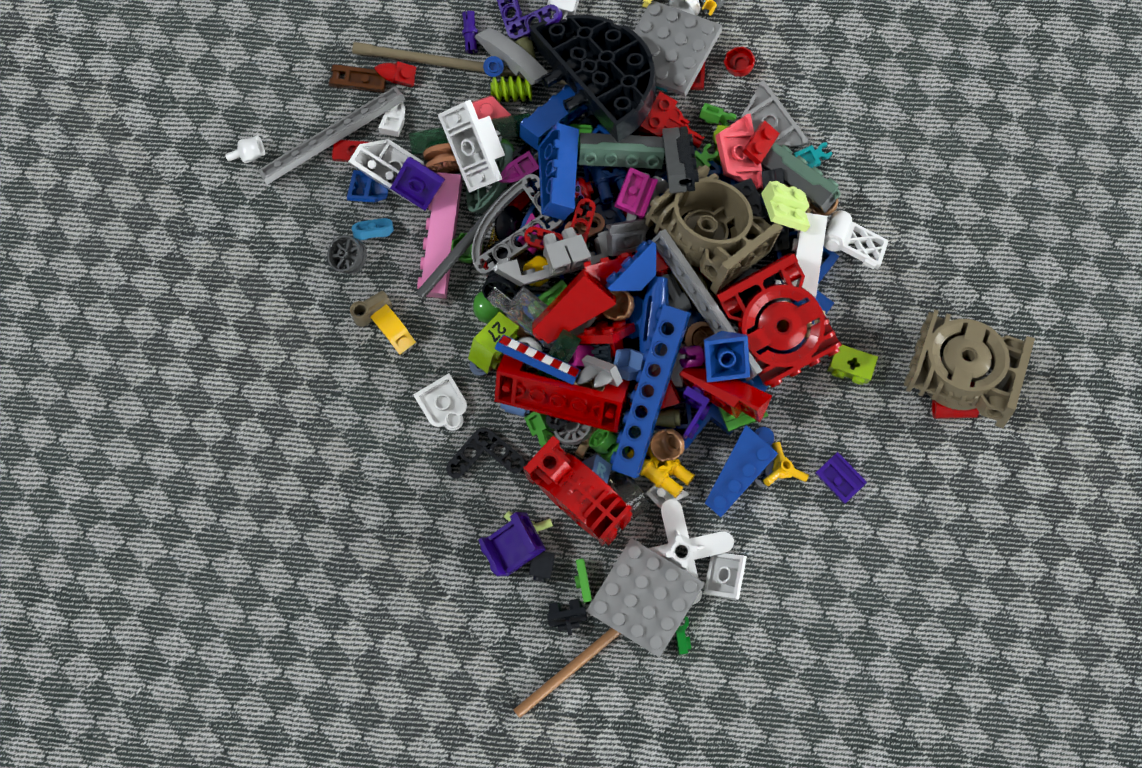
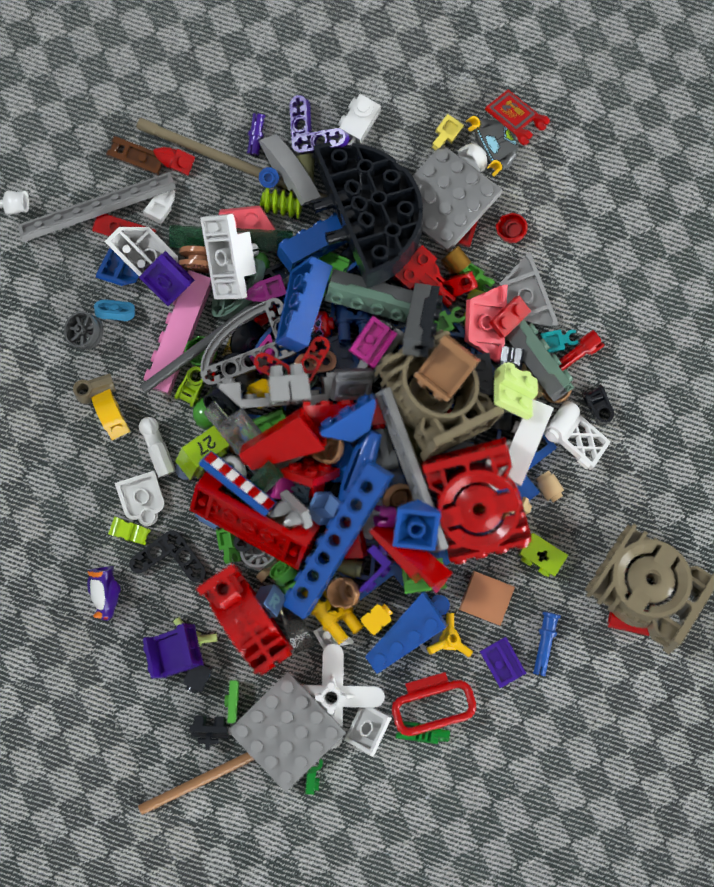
camera: 15 degrees right, 5 degrees up
none -> dark purple animal [87,566,121,621]
none -> lime leg [108,516,151,546]
none -> white piece [139,417,176,478]
none -> lime piece [174,366,205,408]
none -> yellow brick [361,604,393,635]
none -> red bar [392,672,477,736]
none -> green hinge [395,721,450,744]
none -> medium nougat panel [414,334,481,402]
none -> pearl gold piece [441,246,471,274]
none -> red leg [442,271,478,297]
none -> nougat slope [459,571,515,626]
none -> blue pin [533,611,561,676]
none -> tan brick [535,471,564,502]
none -> red piece [559,330,605,371]
none -> black piece [582,384,614,426]

